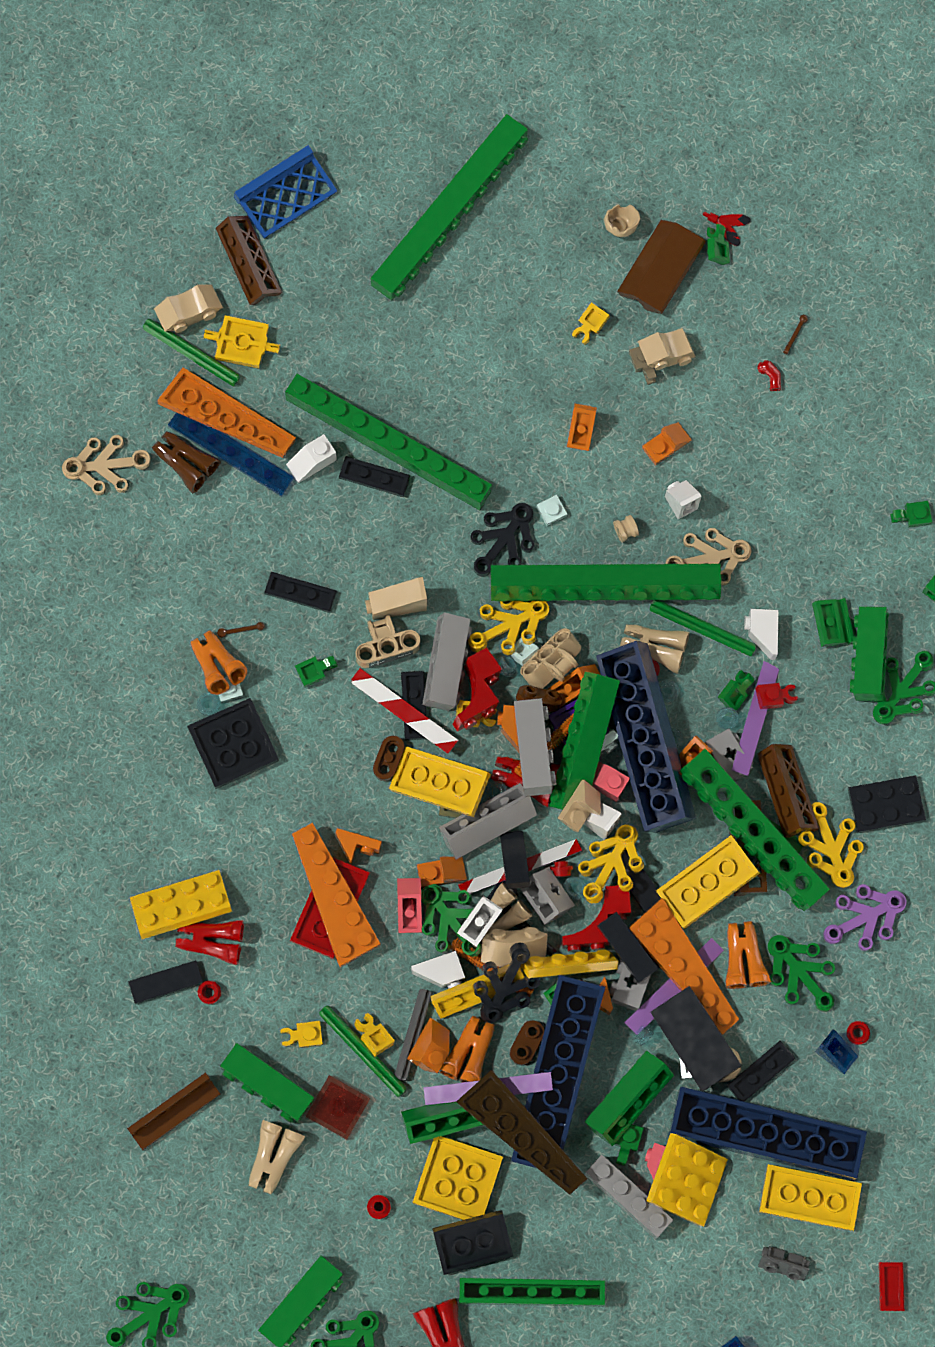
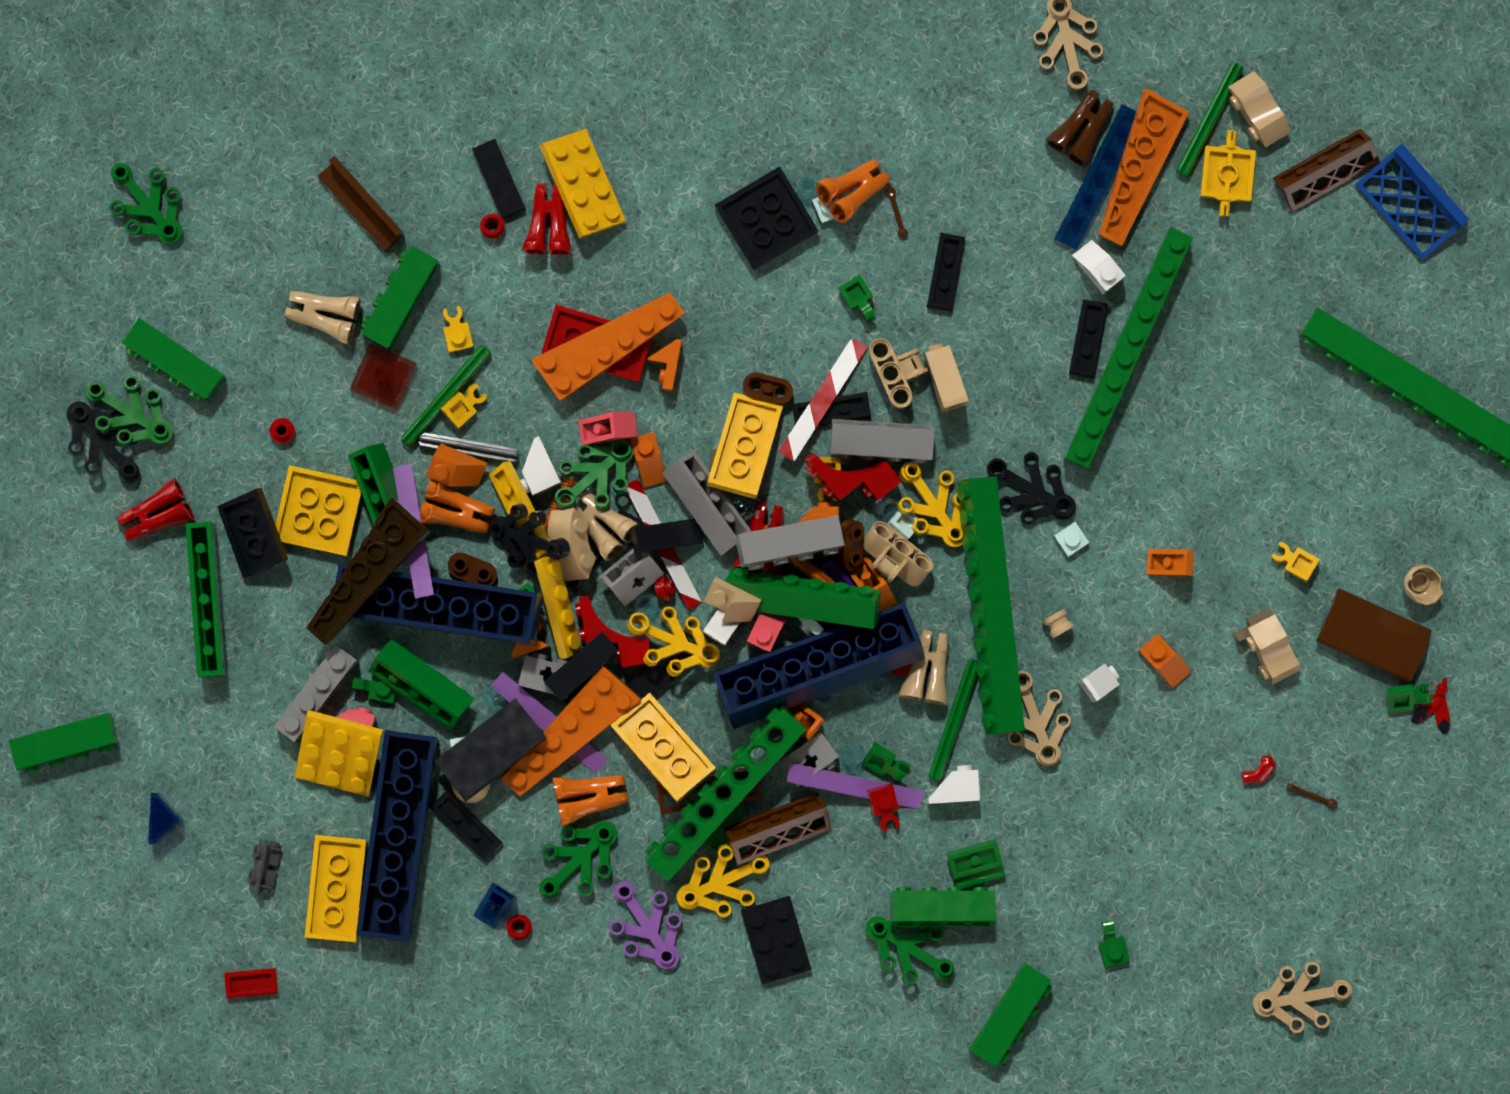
camera: 85 degrees right, 10 degrees up
white slope [457,896,503,947] -> none

